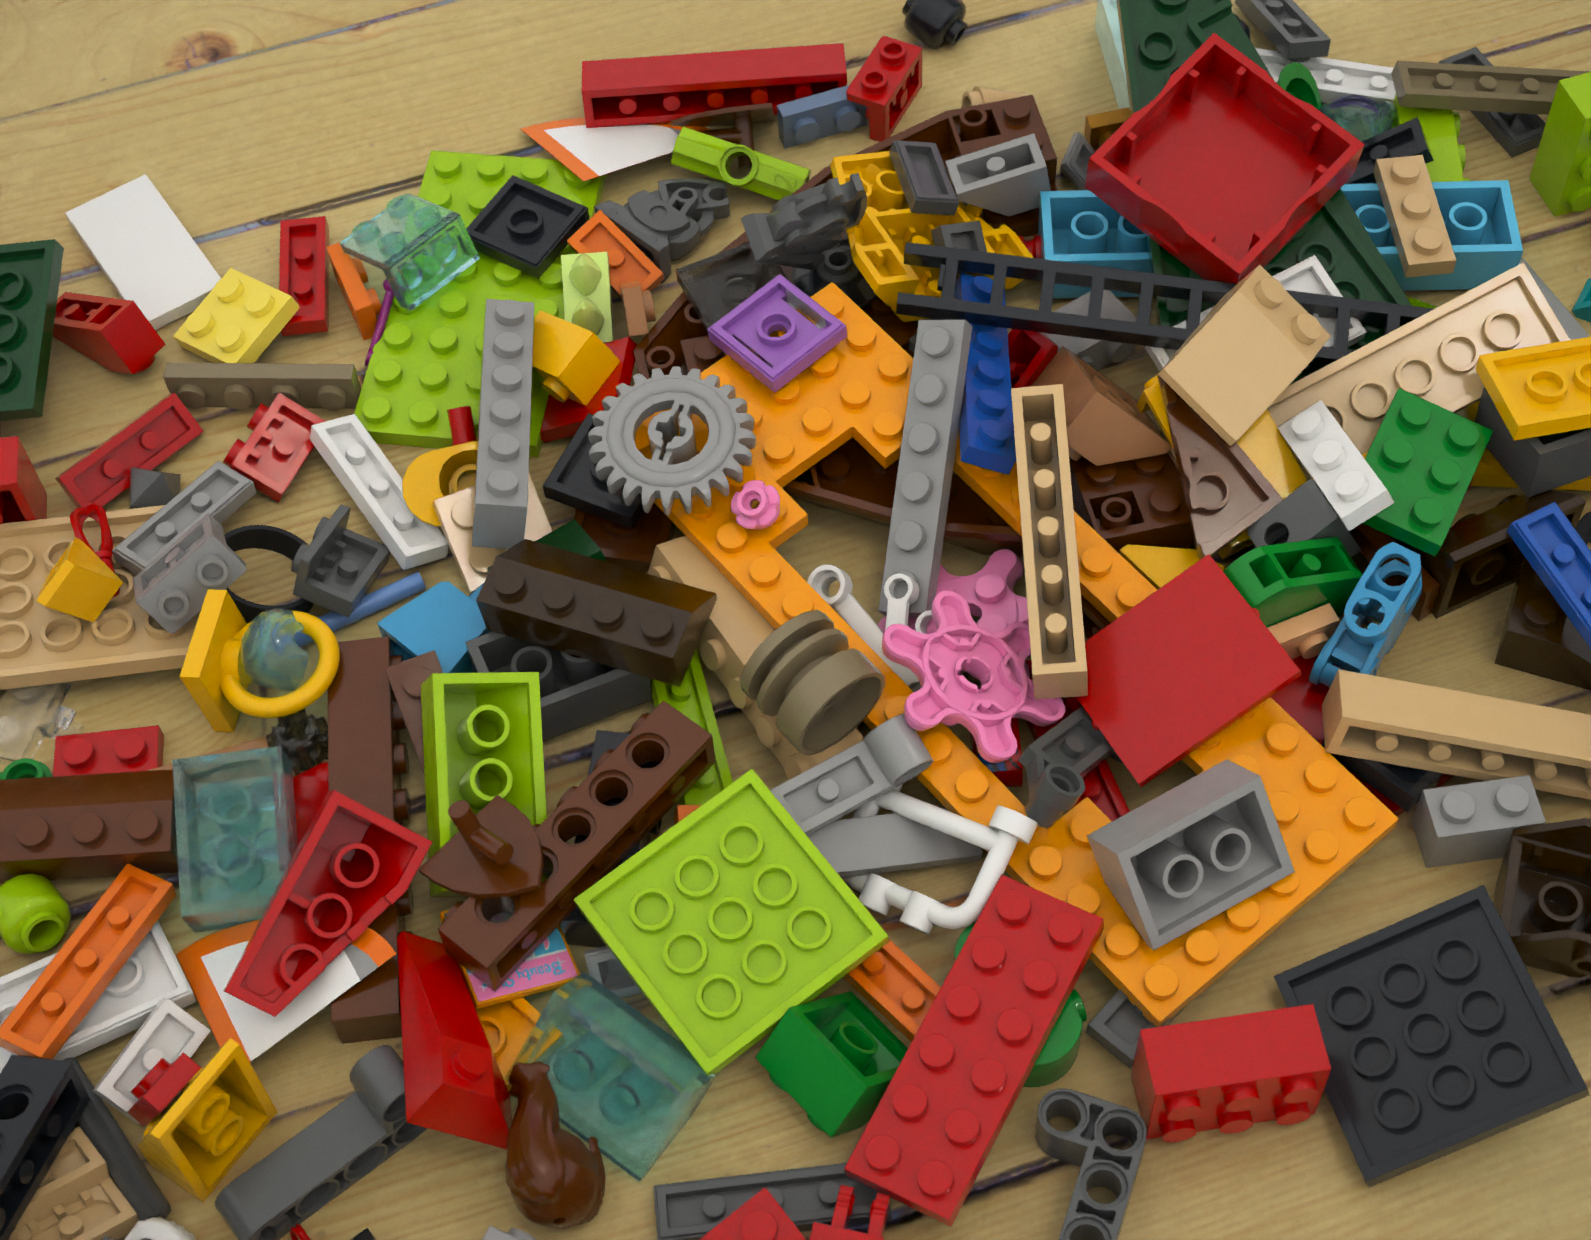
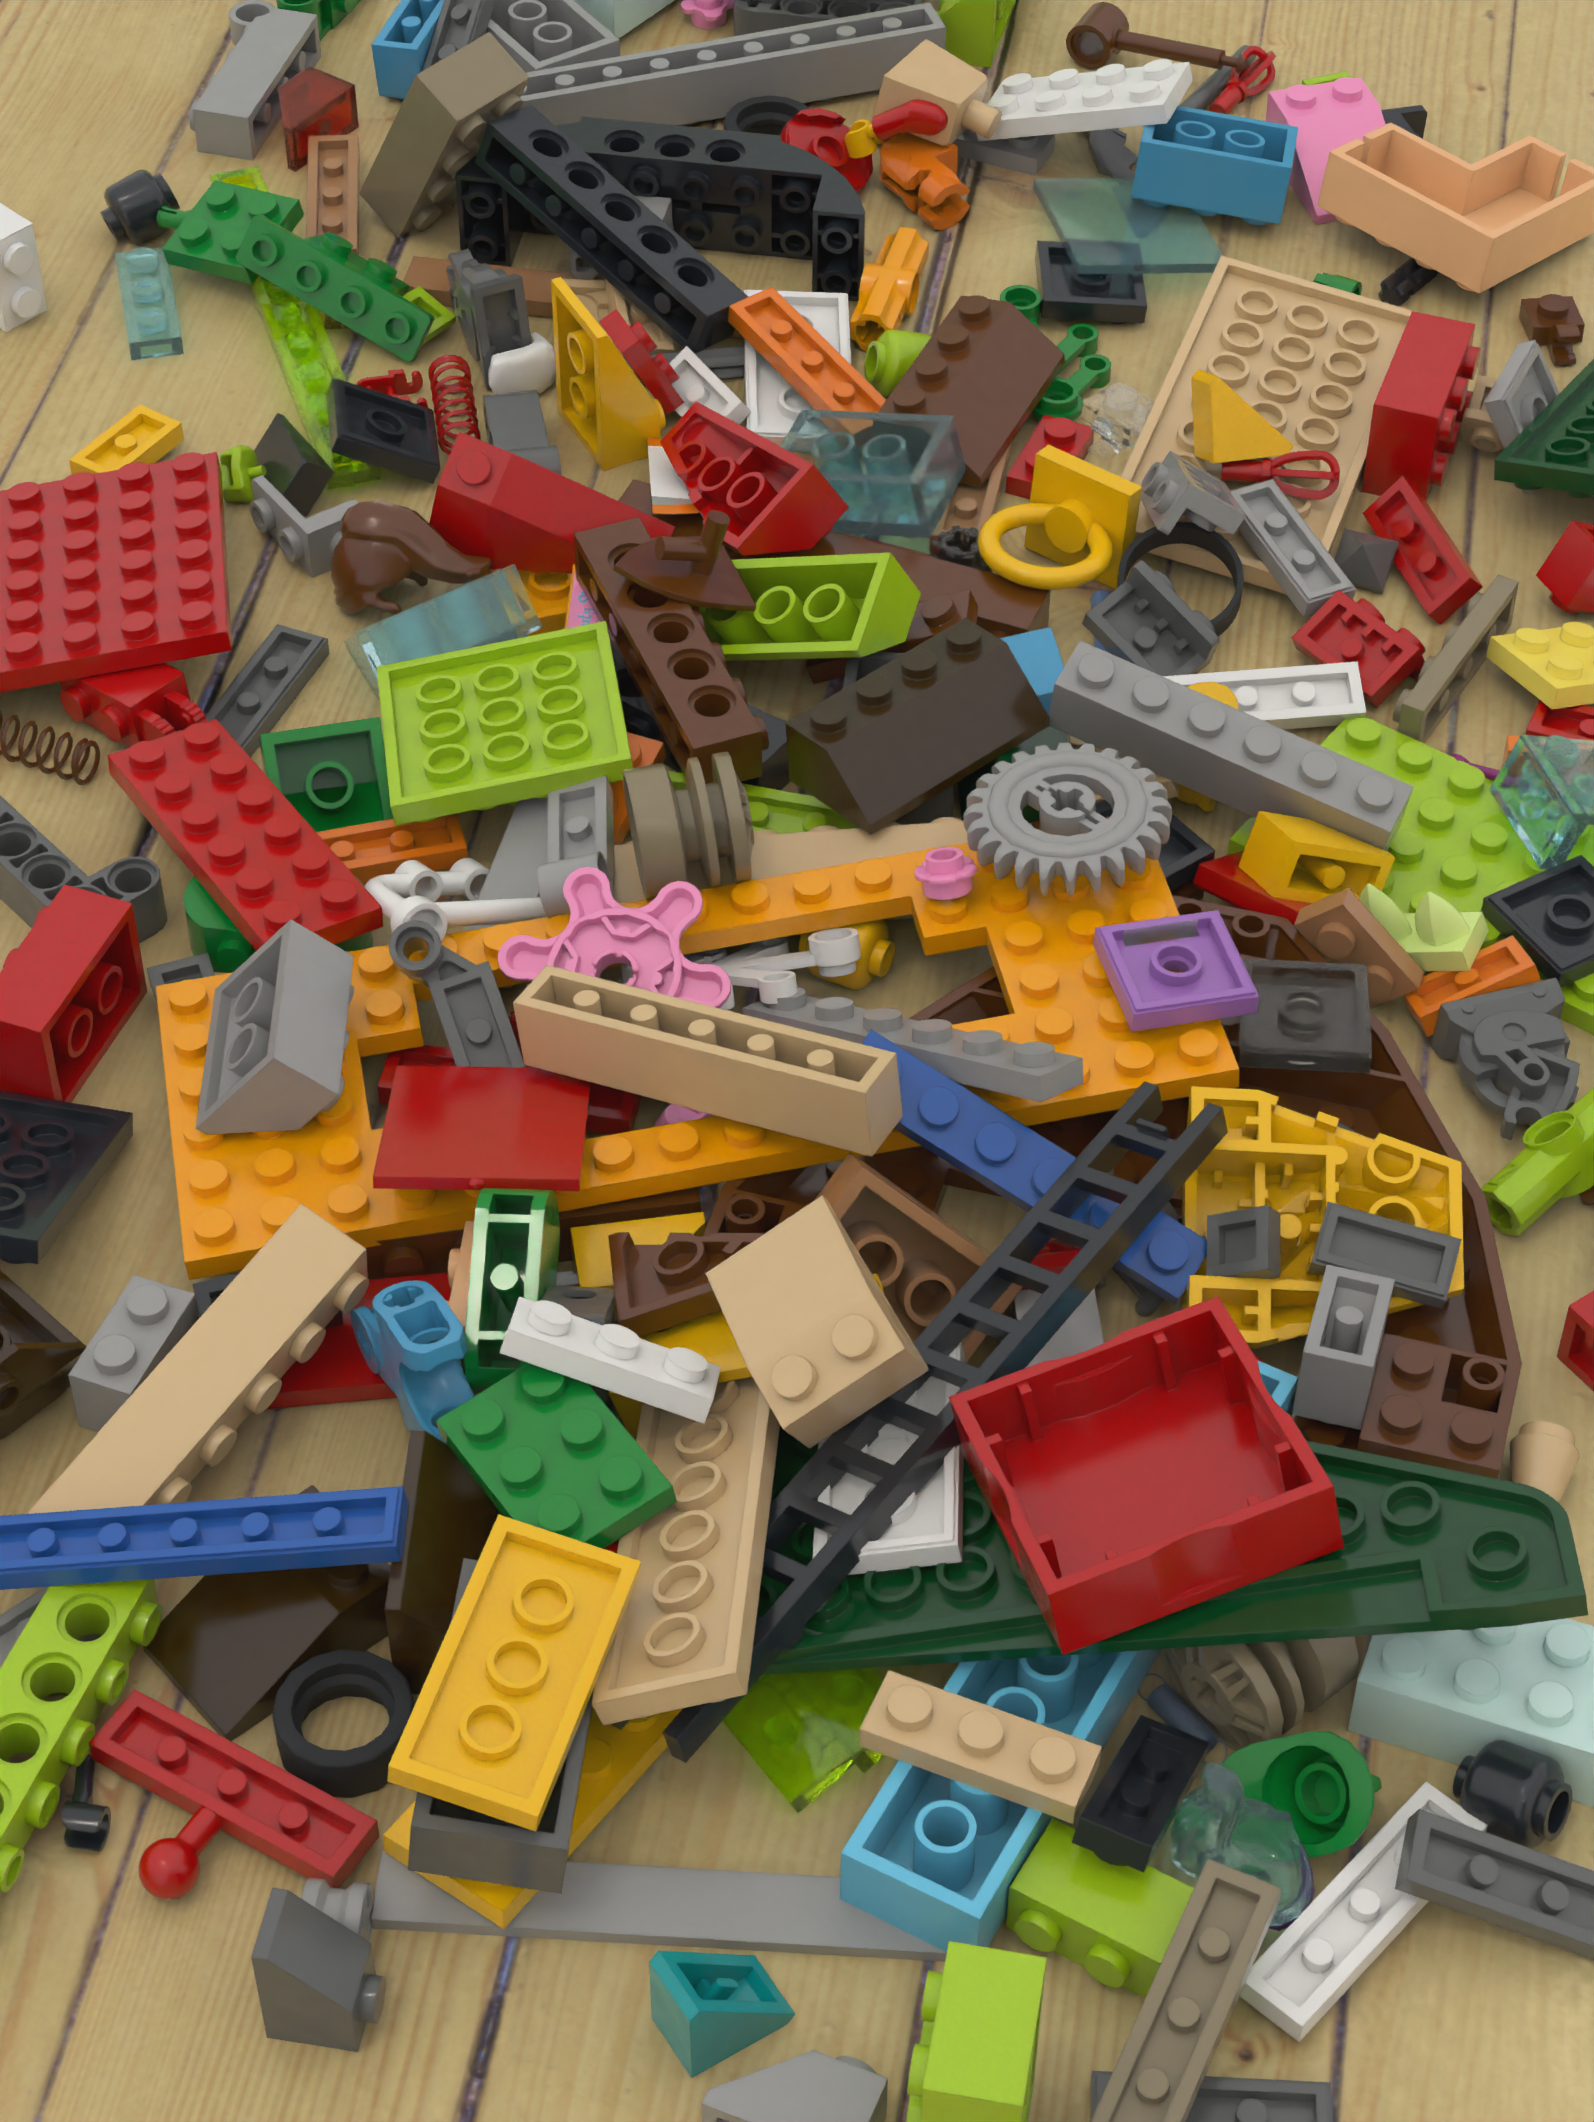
camera: 115 degrees right, 10 degrees down
clear light blue hair [241,608,309,692] -> none
dark grey piece [741,173,867,270] -> none

